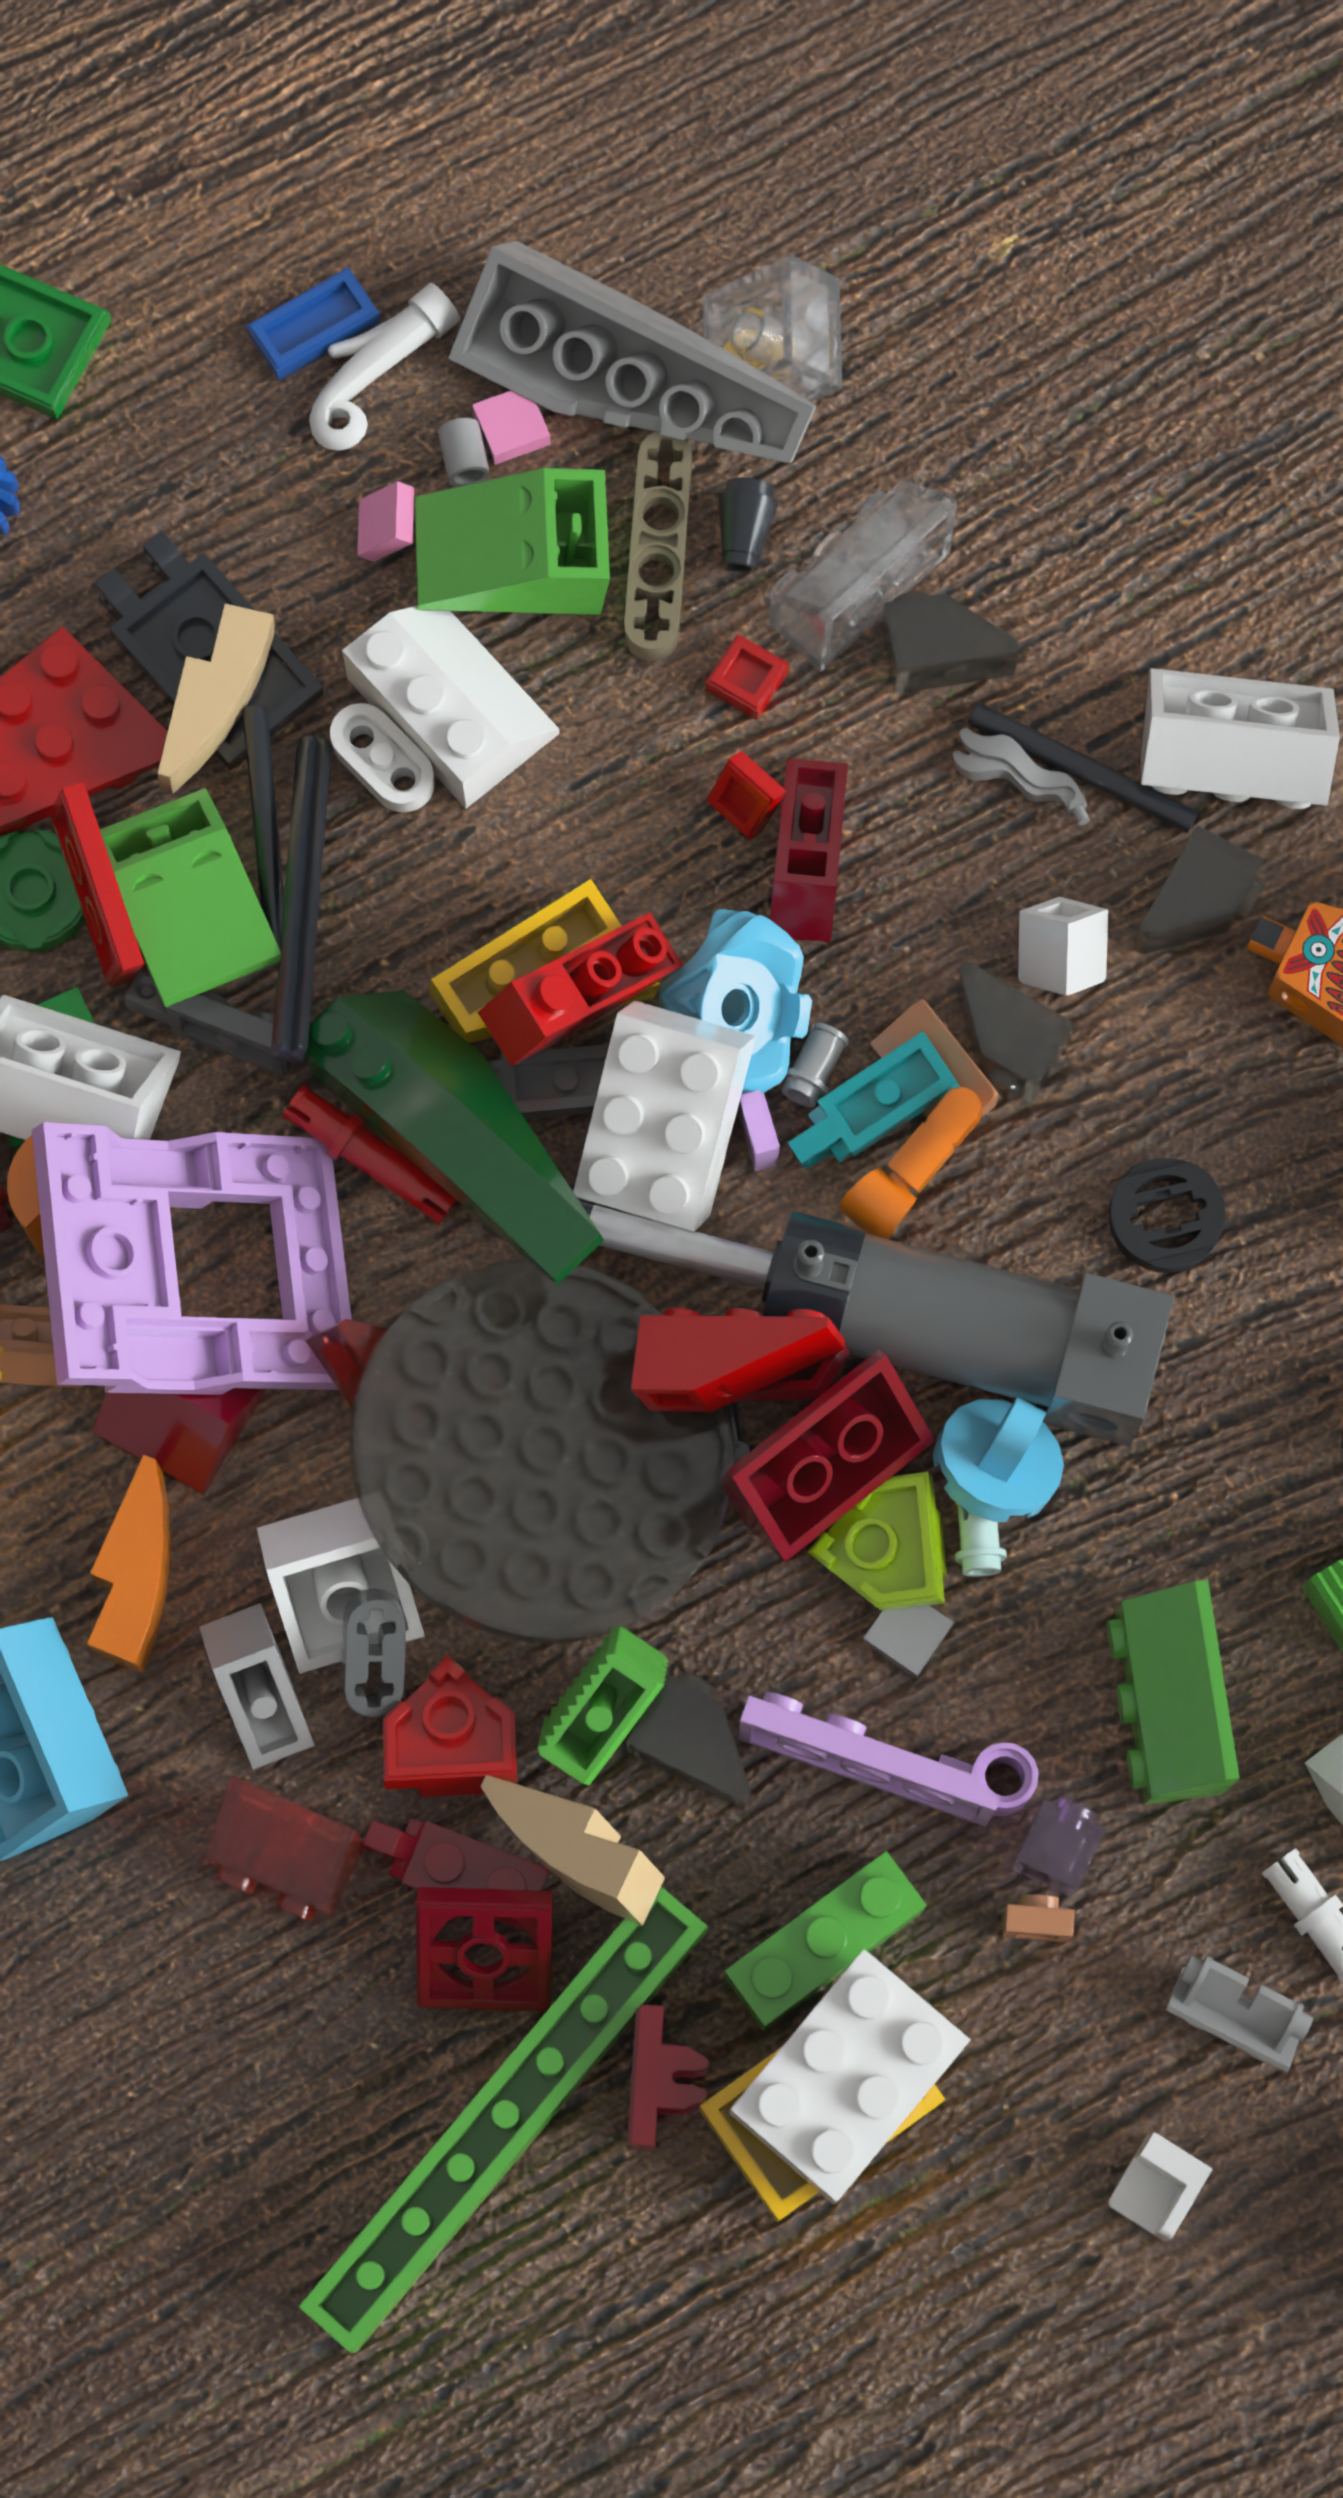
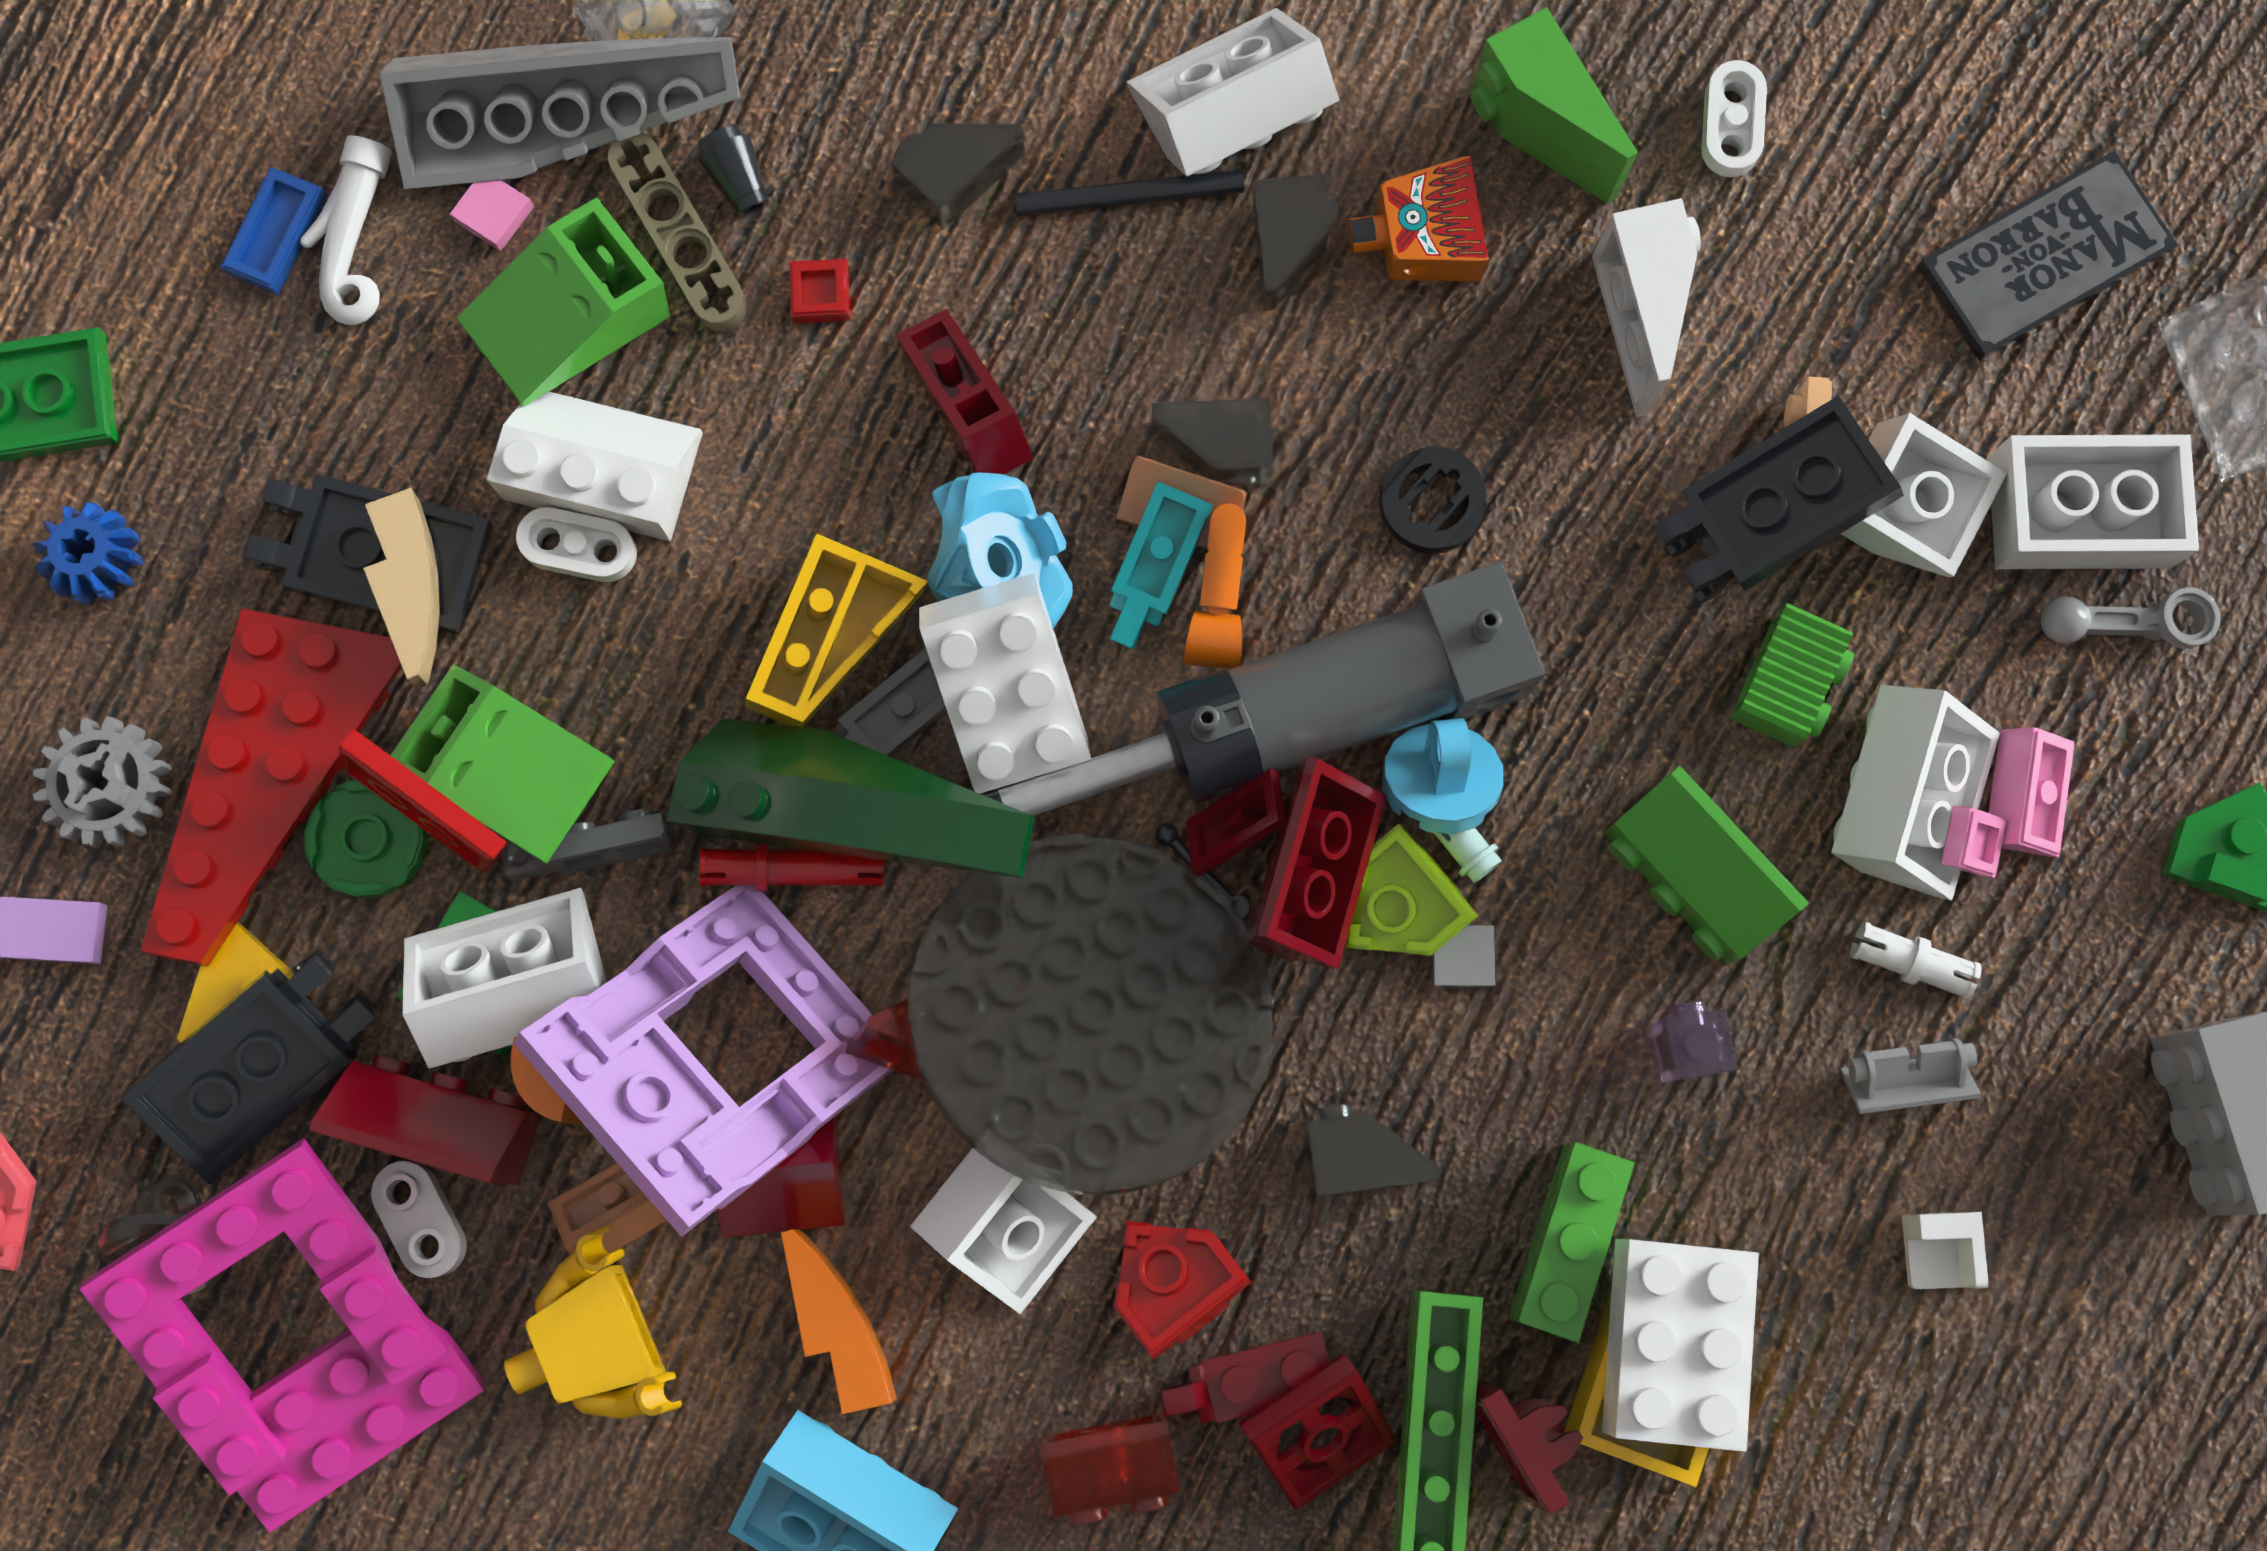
camera: 35 degrees left, 5 degrees up
light grey slope [199,1603,315,1770] -> none
black bar [242,706,284,949] -> none
black axle [271,734,332,1063] -> none
dark grey beam [342,1588,406,1717] -> none
bright pink tile [357,481,414,562] -> none
light grey hinge [437,418,490,487] -> none
red slope [477,912,684,1067] -> none
tan slope [481,1775,665,1926] -> none
bright green brick [538,1625,669,1785] -> none
red slope [631,1308,845,1412] -> none
red tile [706,751,786,840] -> none
lavender tile [737,1090,780,1172] -> none
lavender hinge [738,1692,1039,1827] -> none
clear slope [769,480,958,672] -> none
light grey pin [781,1022,849,1107] -> none
light grey hair [953,728,1090,826] -> none
nougat plate [1001,1894,1075,1943] -> none
white panel [1018,897,1108,996] -> none

